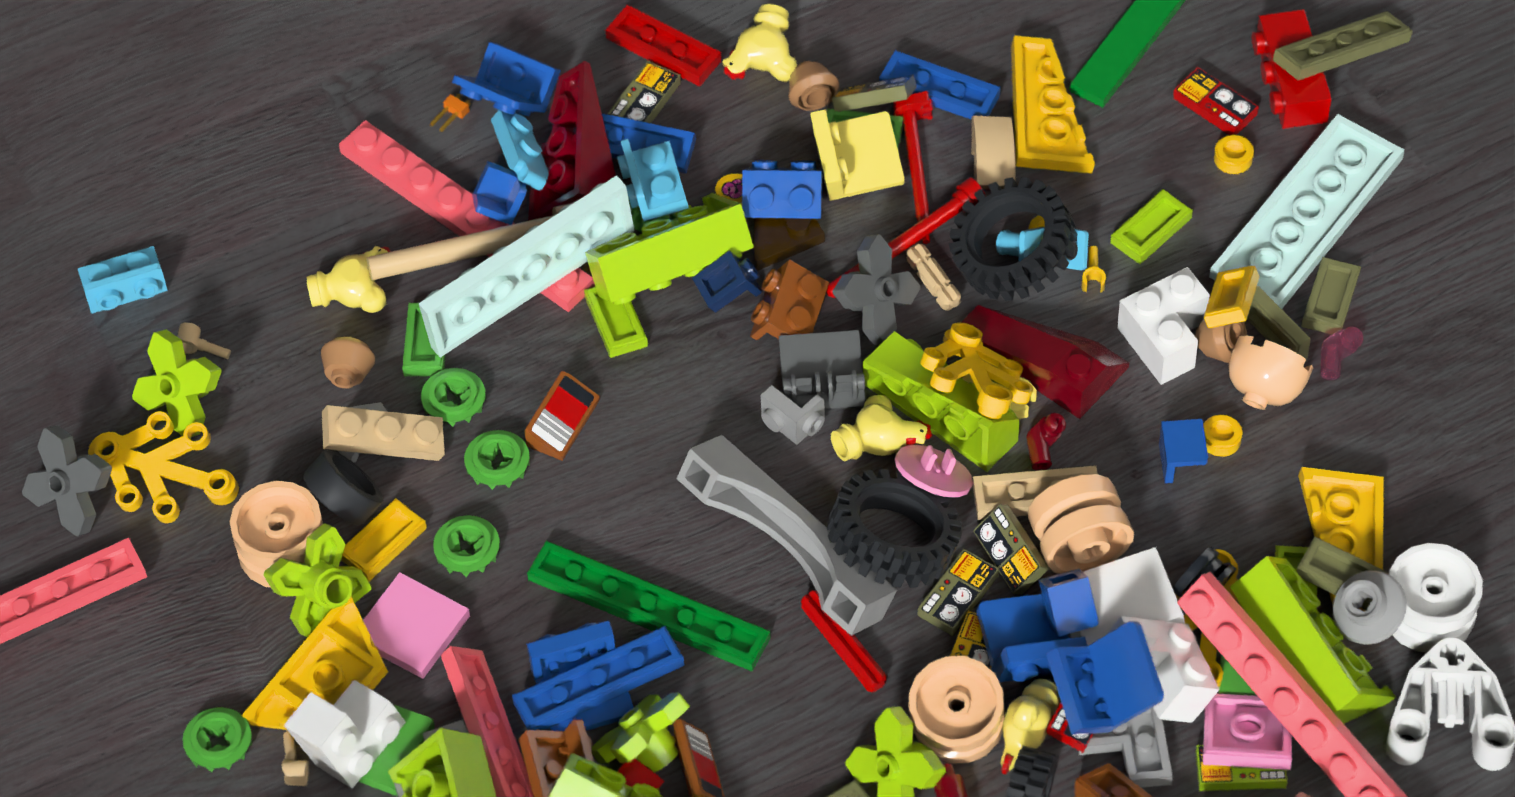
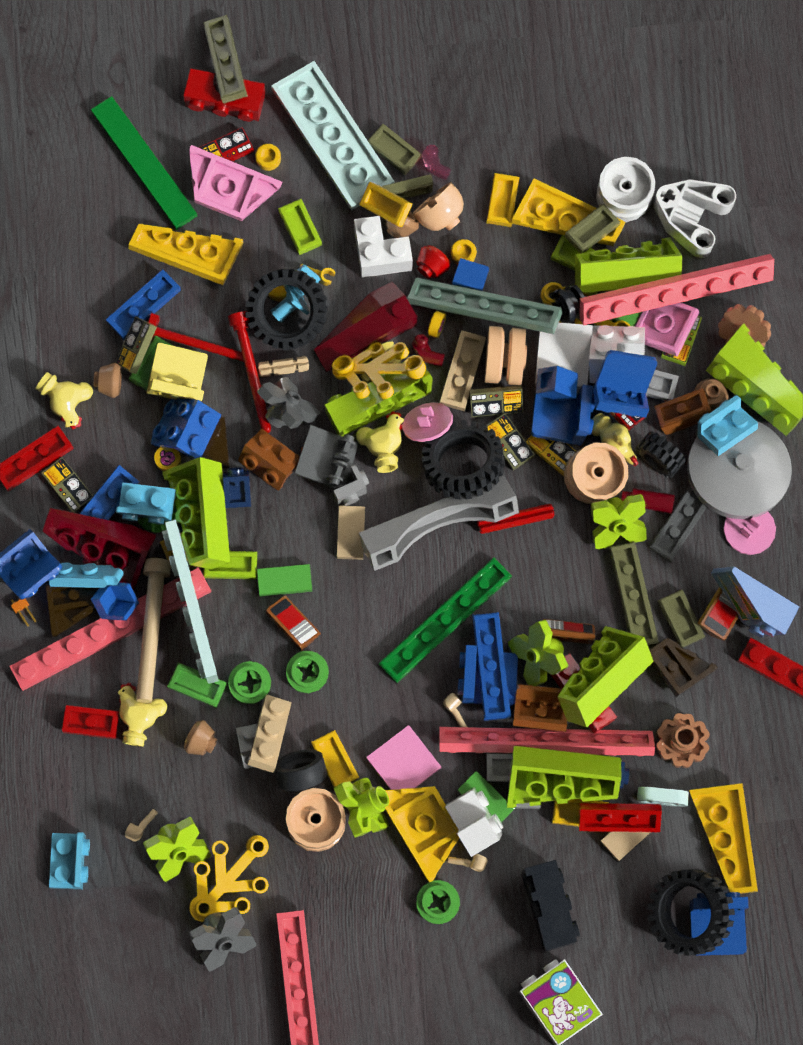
camera: 75 degrees left, 20 degrees up
bright green gear [433,515,500,577] -> none
tan slope [972,116,1015,189] -> none
light grey piece [1333,570,1407,645] -> none
none -> dark brown wing [46,585,99,637]
none -> red plate [62,705,120,739]
none -> bright pink wing [189,145,282,221]
none -> bright green tile [257,564,312,597]
none -> tan tile [337,506,365,560]
none -> sand green plate [407,278,562,334]
none -> red cone [417,245,450,278]
none -> yellow tile [428,311,446,338]
none -> tan hand [443,693,467,727]
none -> yellow tile [487,173,519,227]

